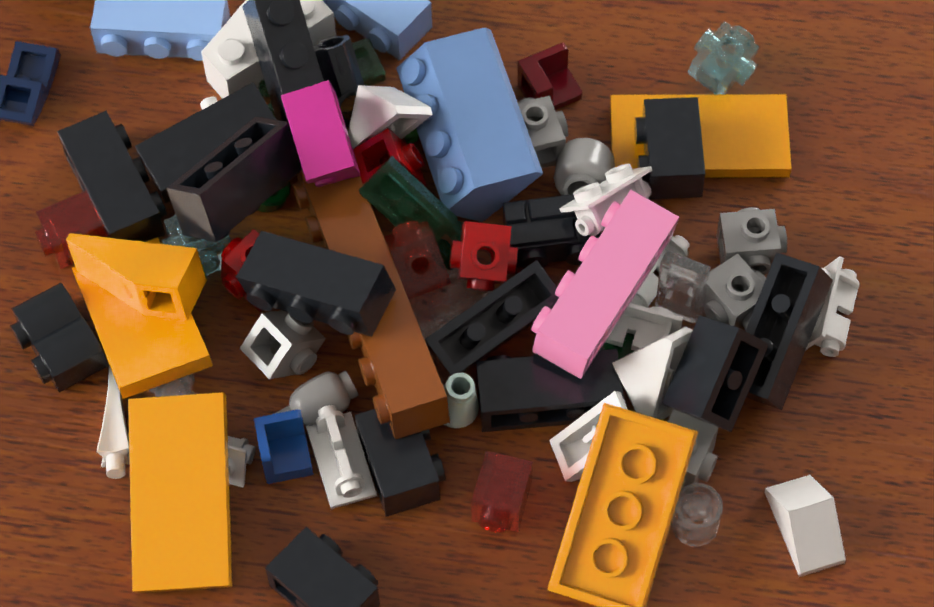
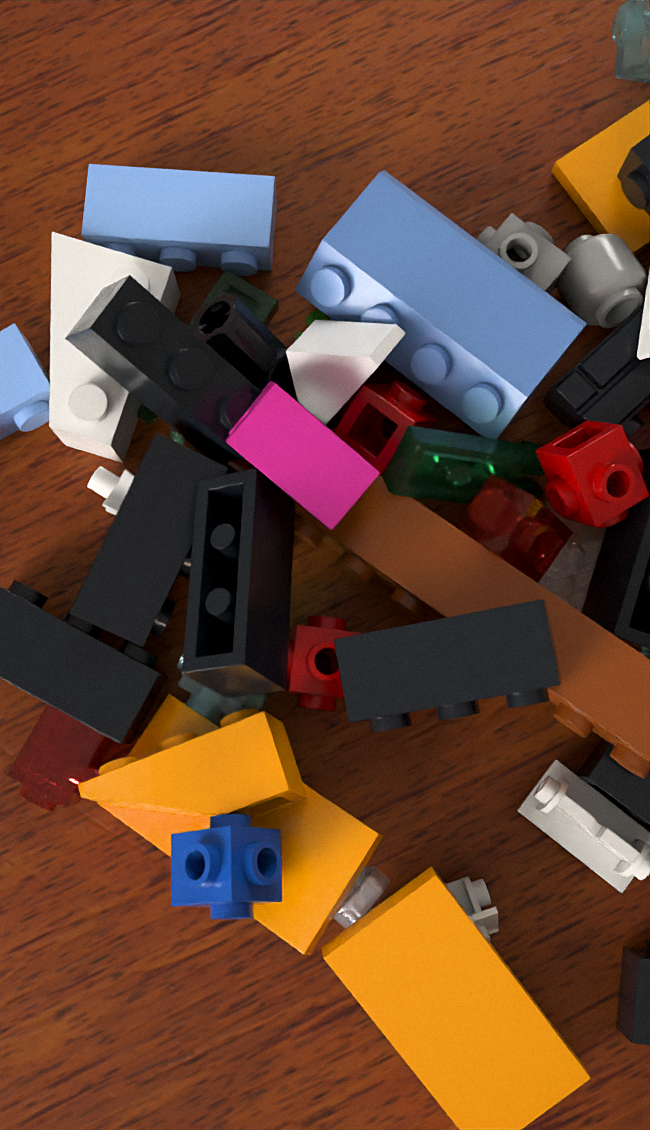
camera: 35 degrees left, 20 degrees up
black brick [10,283,109,392] -> none
white piece [96,366,130,479] -> none
light grey brick [240,310,326,379] -> none
blue panel [253,409,313,484] -> none
light grey plant [274,371,358,425] -> none
dark red panel [518,43,582,110] -> none
none -> blue brick [171,814,282,920]

